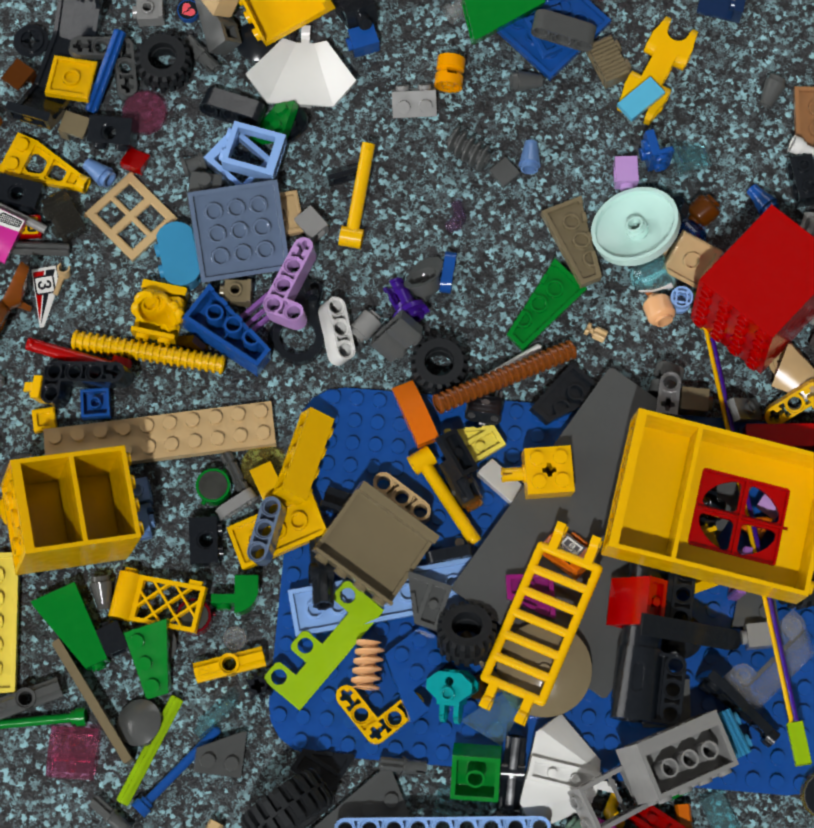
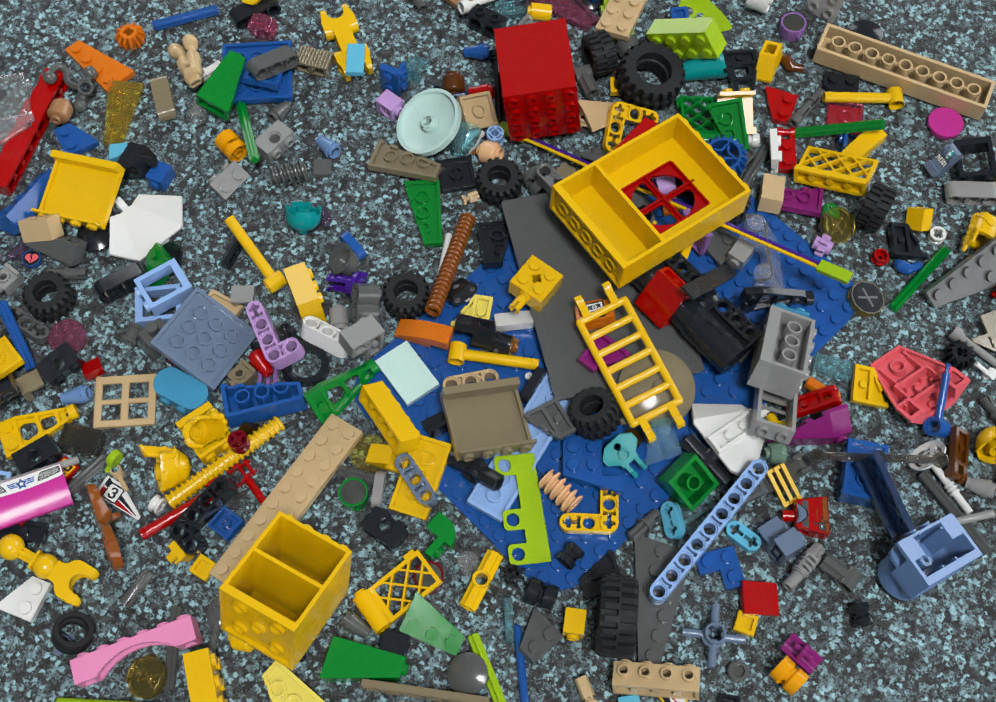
camera: 50 degrees left, 10 degrees down
none -> lime piece [104,449,123,473]
none -> yellow head [138,444,192,493]
none -> white bush [148,494,167,515]
none -> dark red wheel [227,430,250,454]
none -> red piece [227,460,266,505]
none -> green axle [236,101,260,164]
none -> red cone [248,349,274,378]
none -> light grey brick [255,120,296,163]
none -> yellow wedge [283,262,327,323]
none -> teal cylinder [285,201,322,234]
none -> green plate [302,358,380,425]
none -> light grey brick [339,314,385,359]
none -> light aqua tile [375,340,440,407]
none -> black tile [436,155,477,194]
none -> red cone [468,83,494,99]
none -> black tyre [476,157,522,207]
none -> black wheel [523,577,560,613]
none -> black wheel [556,541,585,570]
none -> yellow brick [562,607,587,641]
none -> medium azure beam [660,501,685,540]

